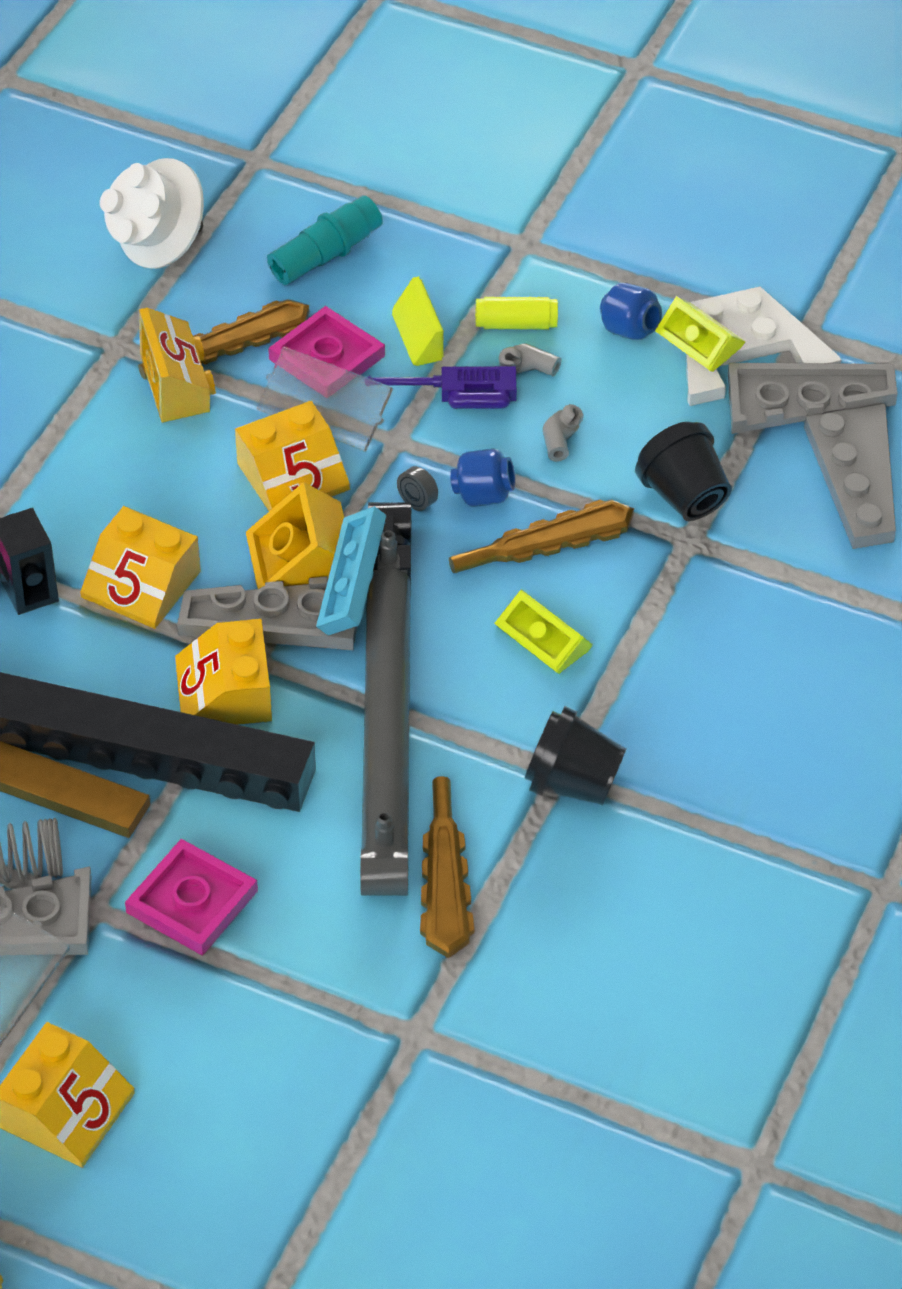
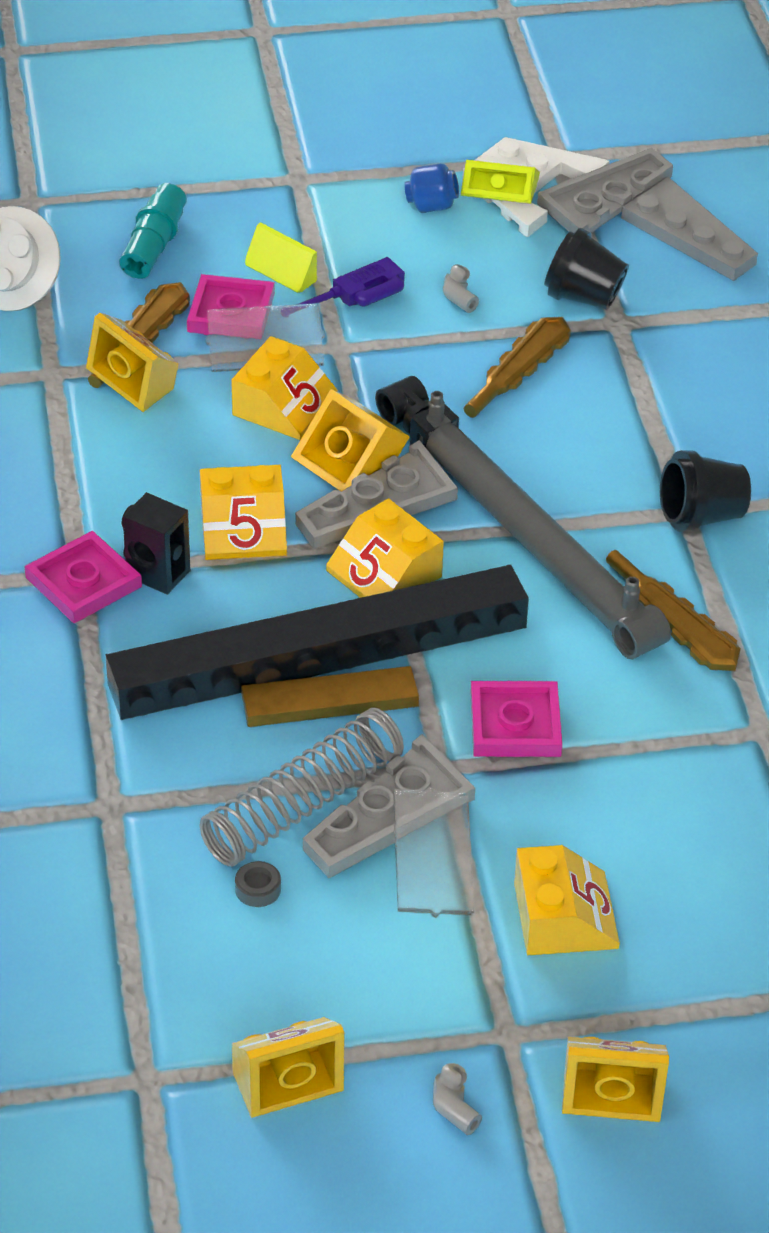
camera: 35 degrees left, 5 degrees down
medium azure plate [316,506,387,636] -> none
dark grey tile [397,466,438,511] -> none
blue head [450,448,516,507] -> none
neon yellow piece [475,297,558,330] -> none
neon yellow slope [494,589,593,674] -> none
light grey arm [499,344,561,376] -> none

